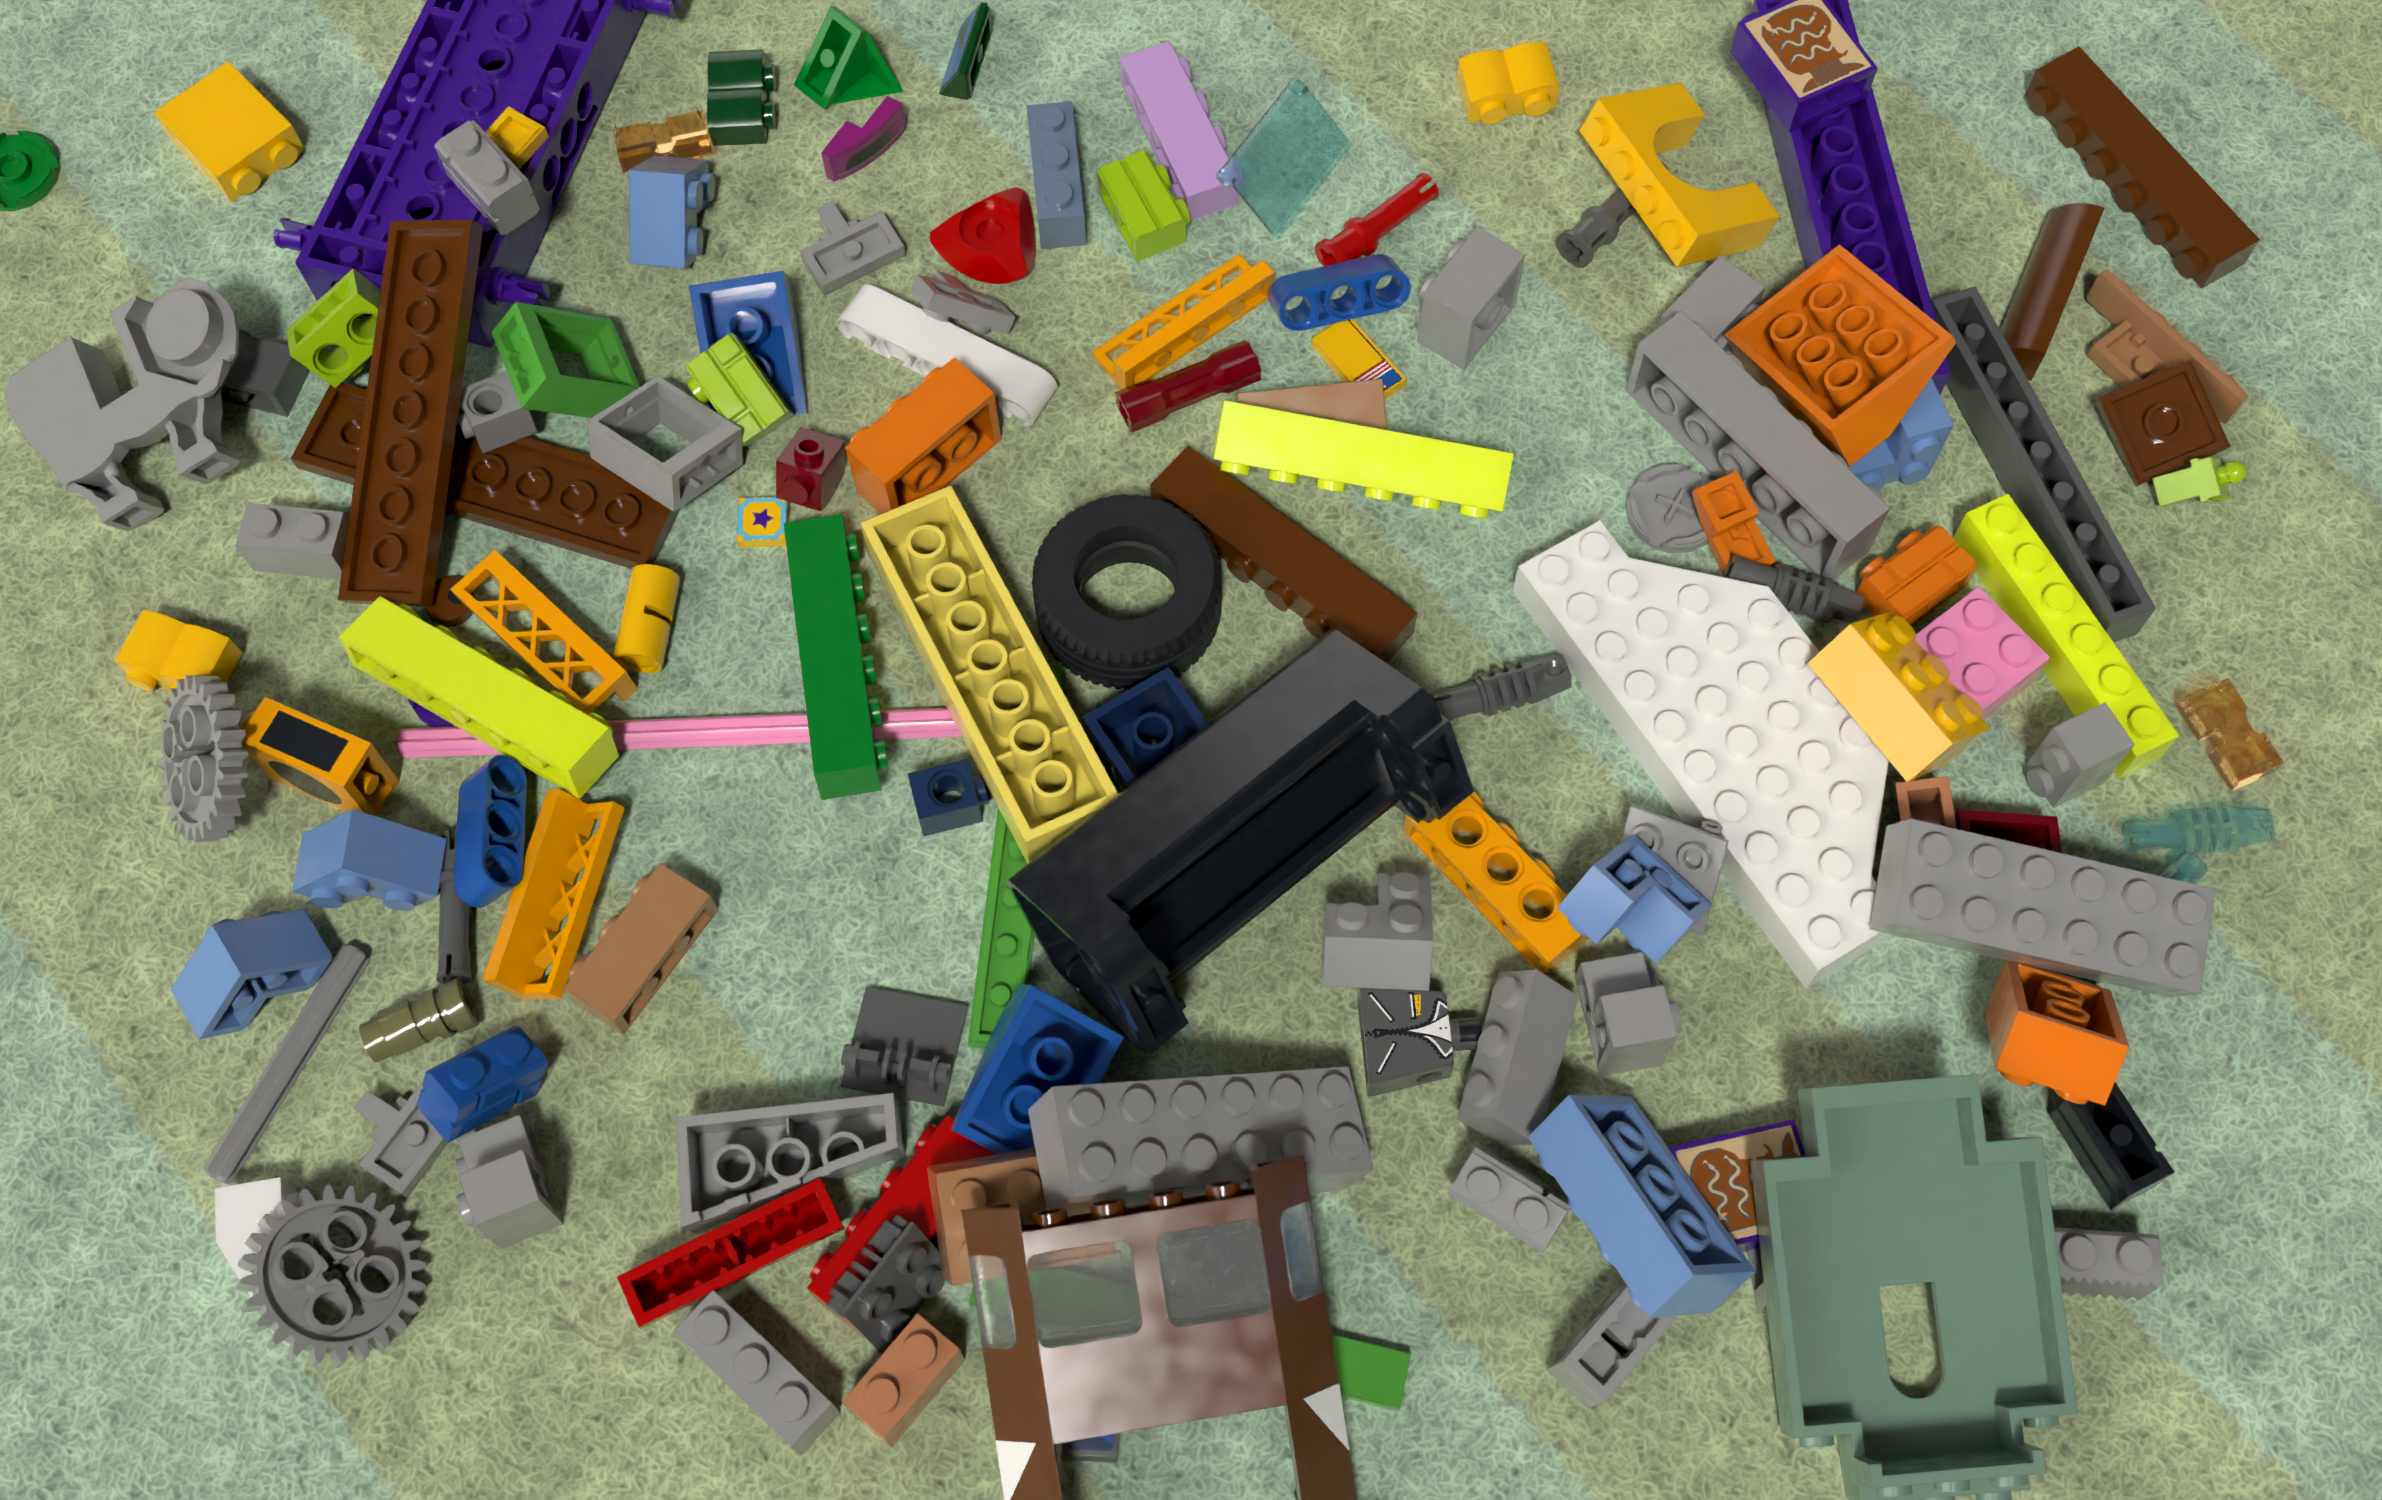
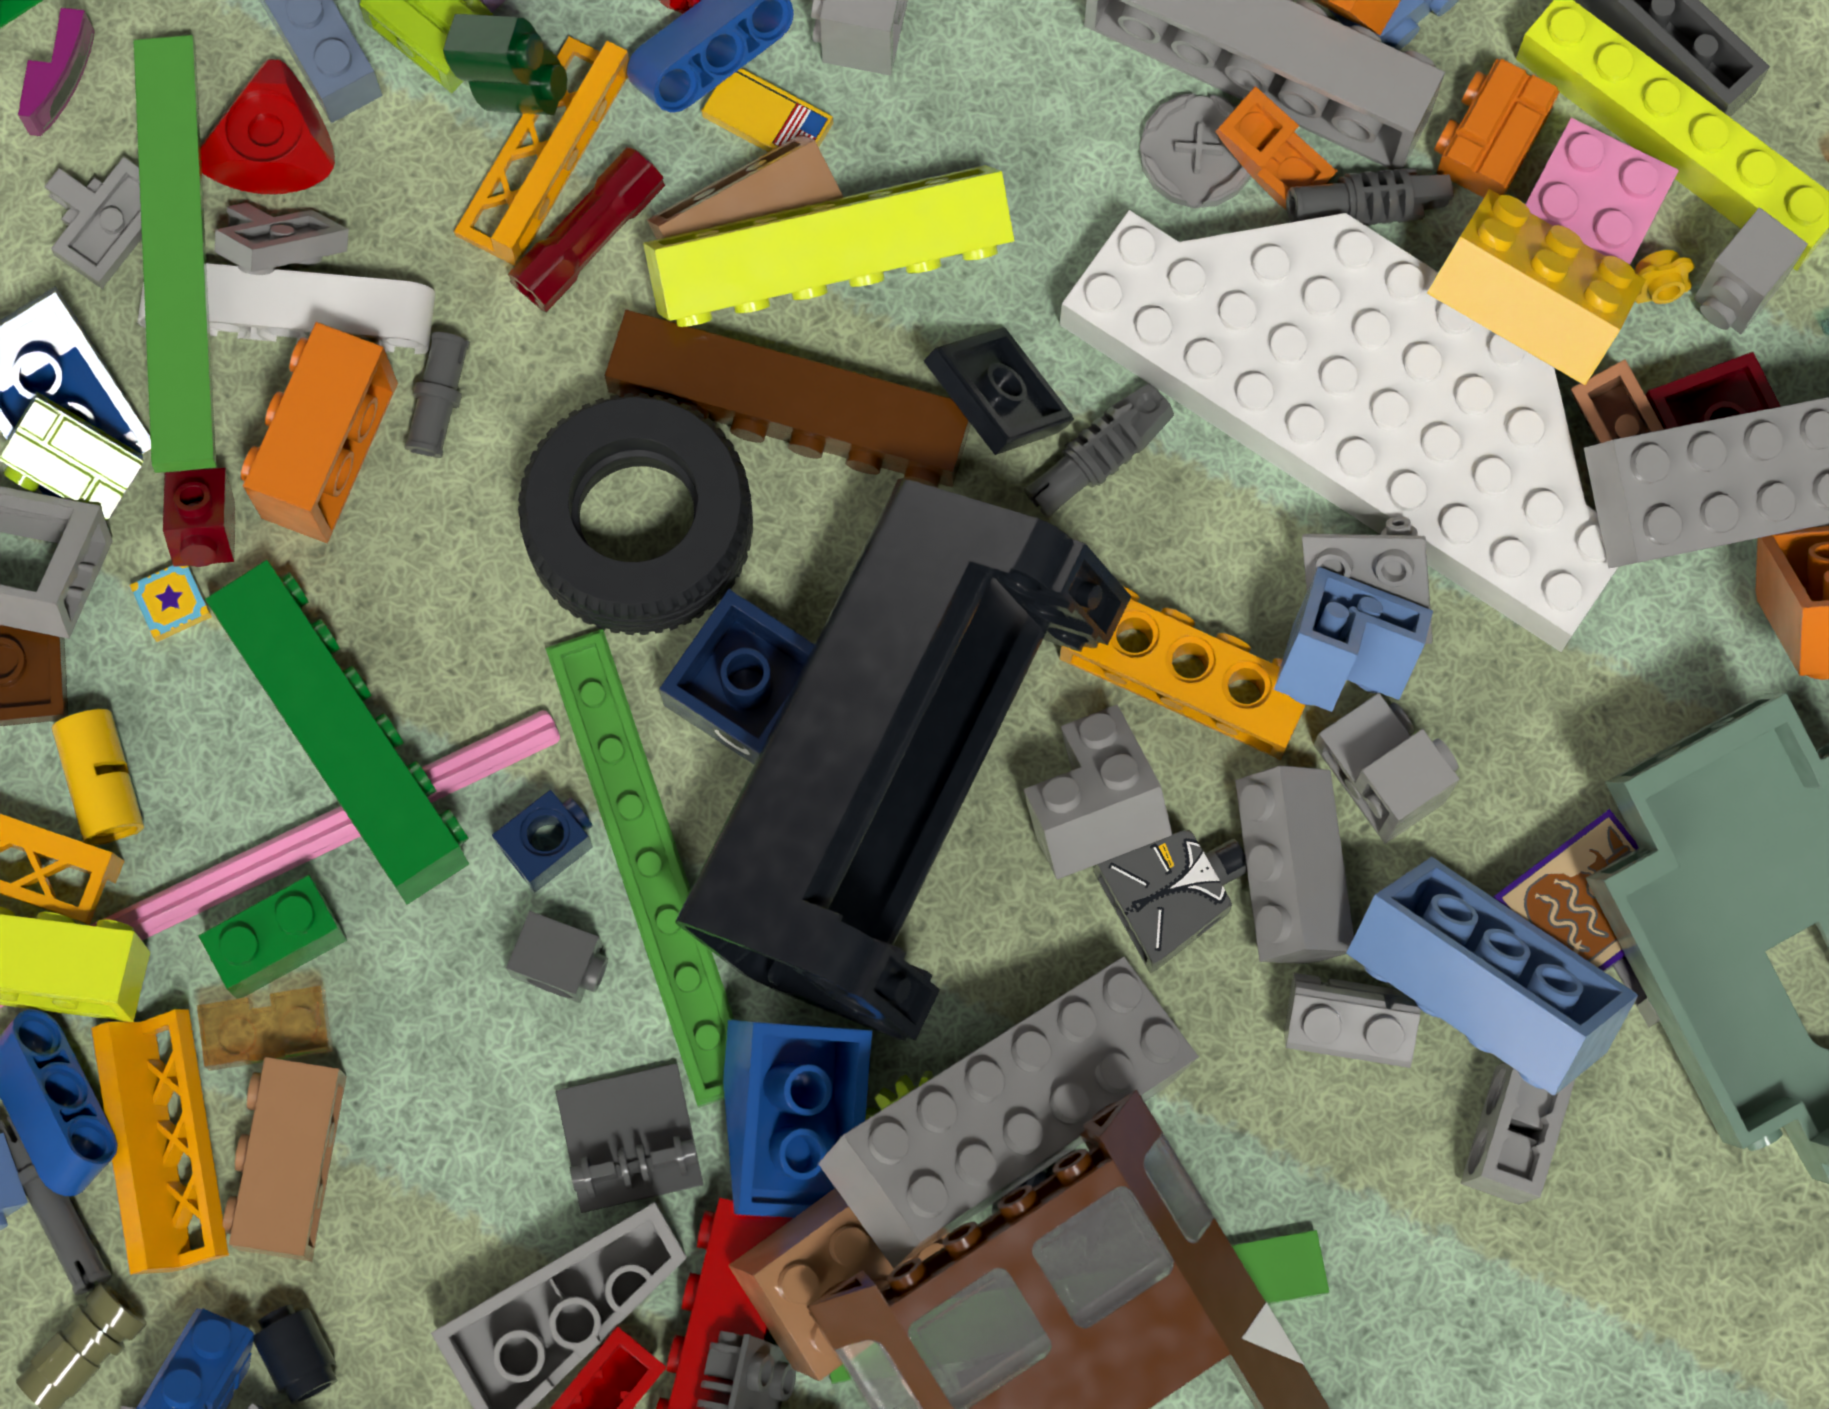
camera: 25 degrees left, 10 degrees up
light yellow brick [861,485,1118,864] -> none
none -> bright green tile [133,35,217,473]
none -> clear orange piece [197,985,333,1071]
none -> green brick [198,875,347,1000]
none -> black brick [253,1304,338,1404]
none -> dark grey pin [404,332,470,458]
none -> dark green brick [443,14,568,115]
none -> dark grey brick [506,911,608,1003]
none -> black plate [924,327,1074,455]
none -> yellow plate [1634,250,1694,304]

